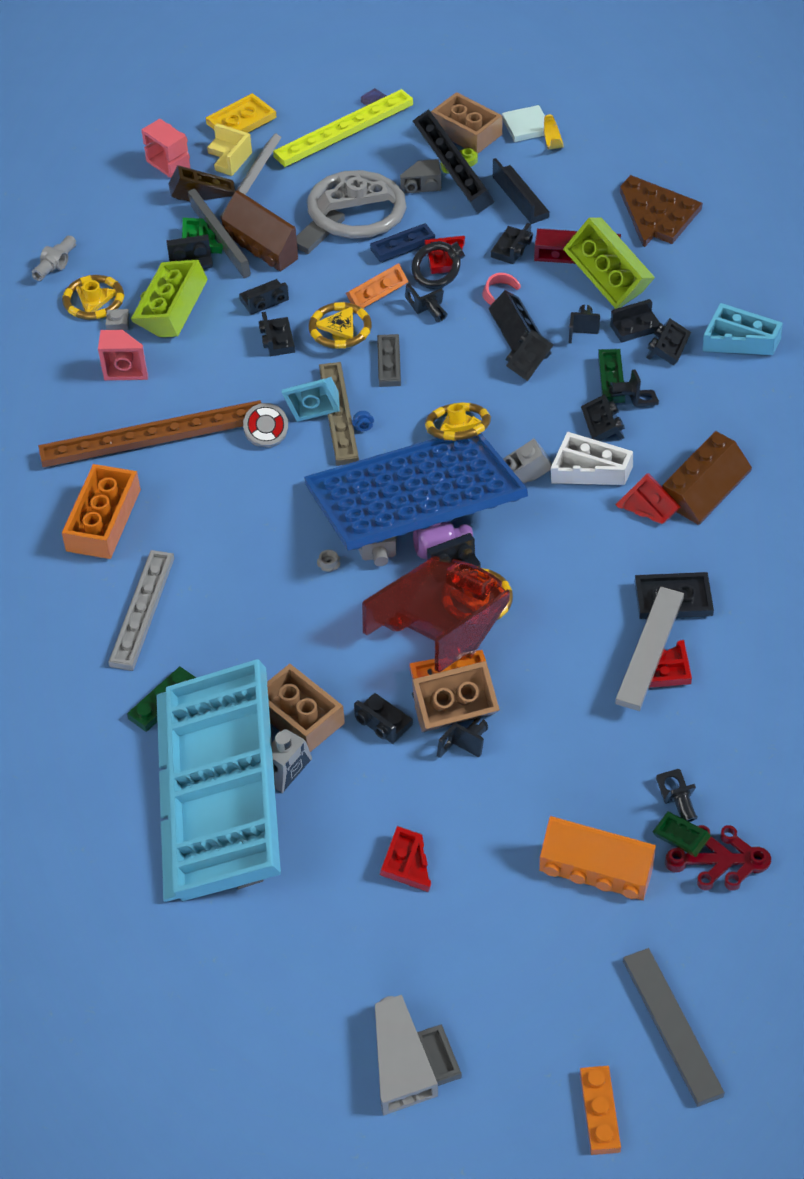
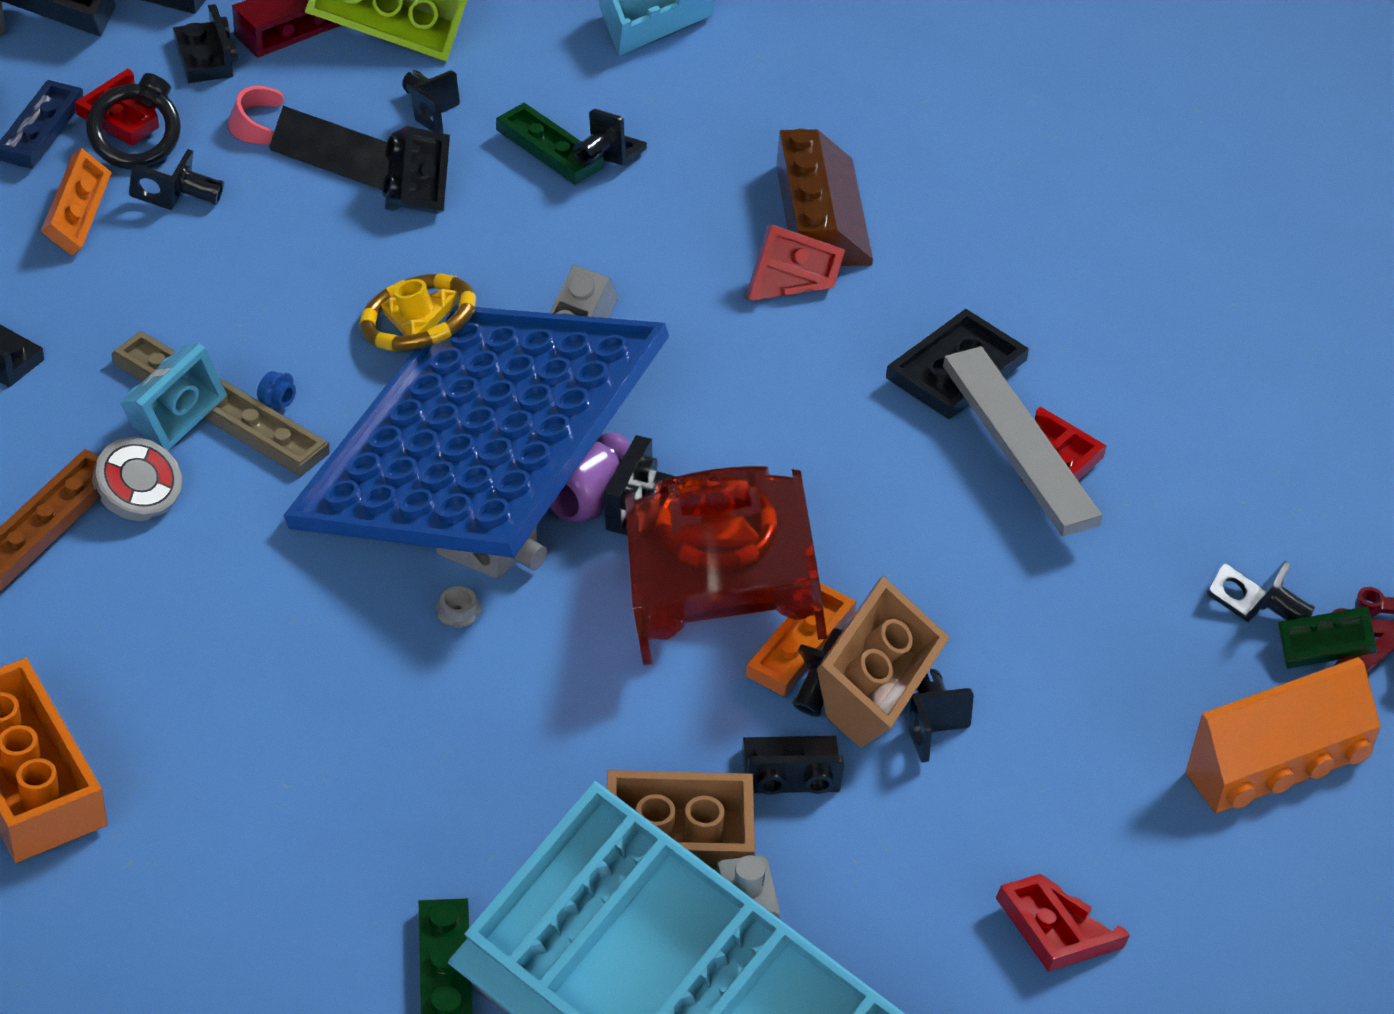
camera: 50 degrees left, 5 degrees down
light grey tile [109,550,174,671] -> none
piece [308,302,372,349] -> none
dark grey tile [377,334,401,387] -> none
white wedge [551,432,633,485] -> none
black bracket [581,394,625,441] -> none
black bracket [610,299,660,343] -> none
black bracket [646,318,691,366] -> none

